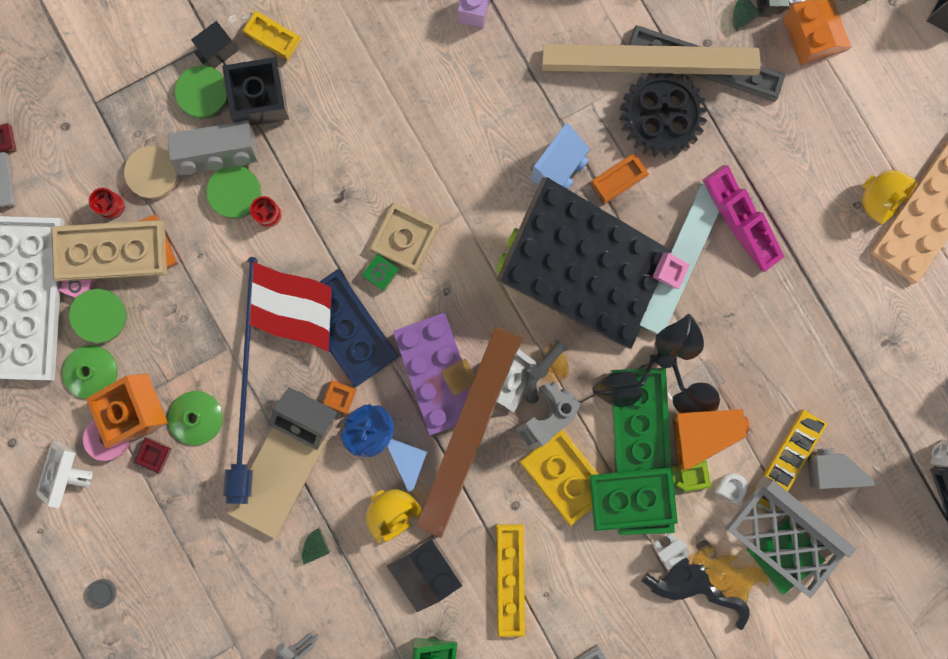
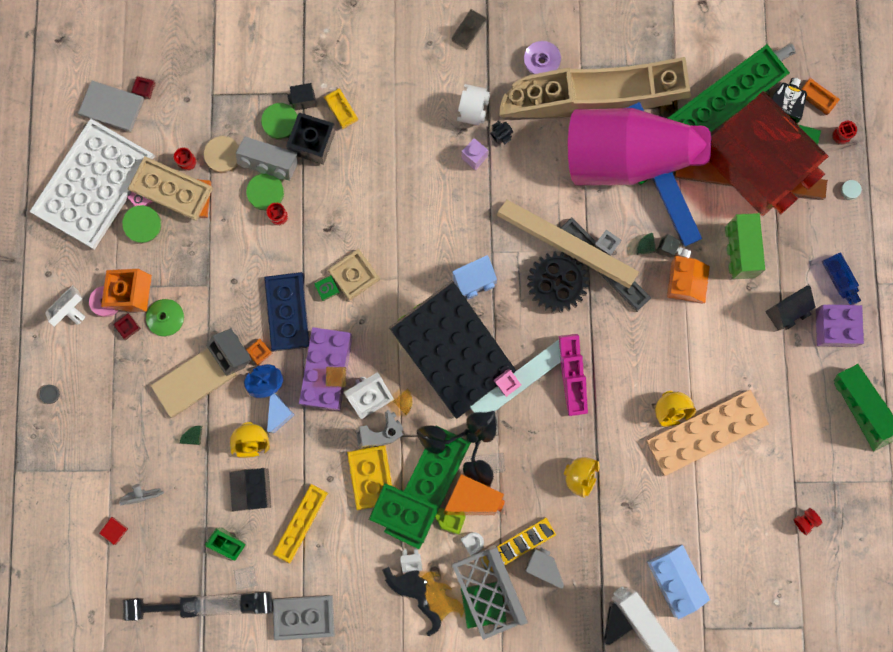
camera: 40 degrees right, 5 degrees down
bright green dish [62,345,118,399] -> none
flag [223,257,332,504] -> none
dark orange tile [416,327,523,538] -> none
dark grey piece [525,339,568,404] -> none
orange tile [589,153,649,205] -> none
none -> yellow cylinder [564,457,600,498]
none -> light grey tile [594,230,622,256]

